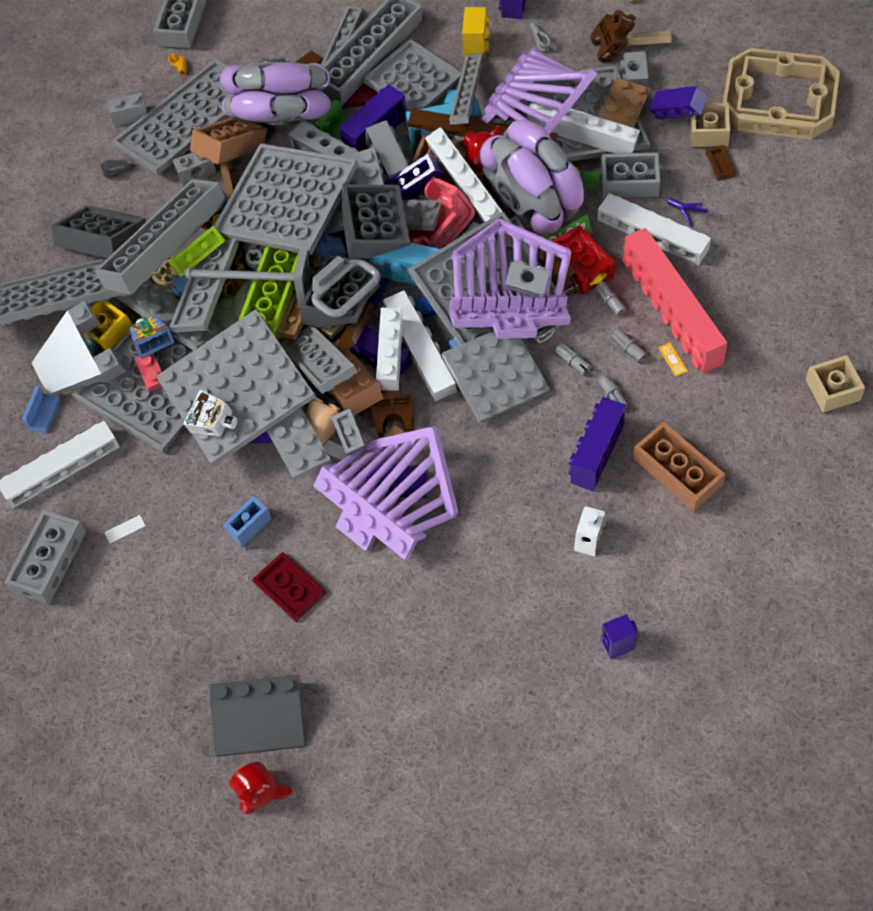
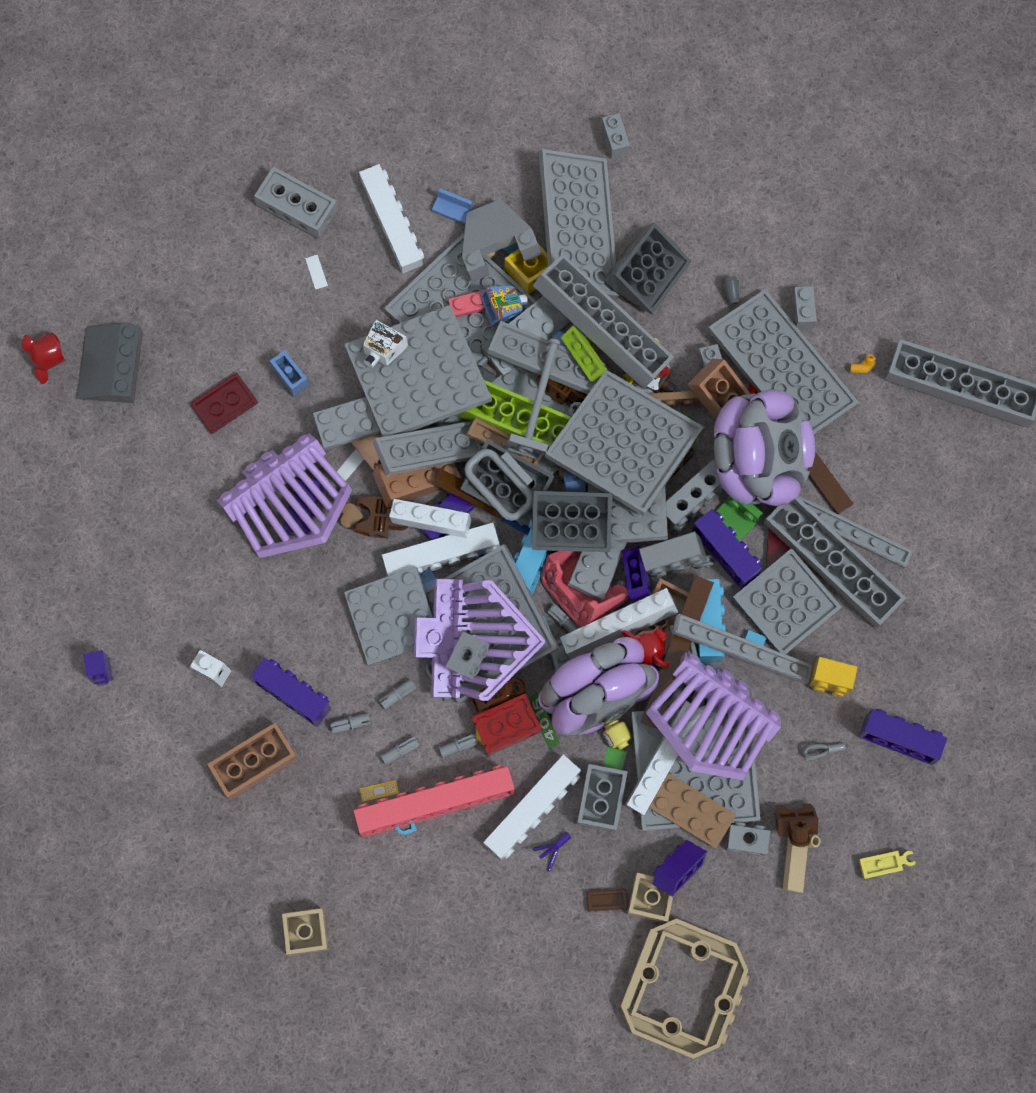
camera: 90 degrees right, 15 degrees up
light grey plate [331,409,367,455] -> none

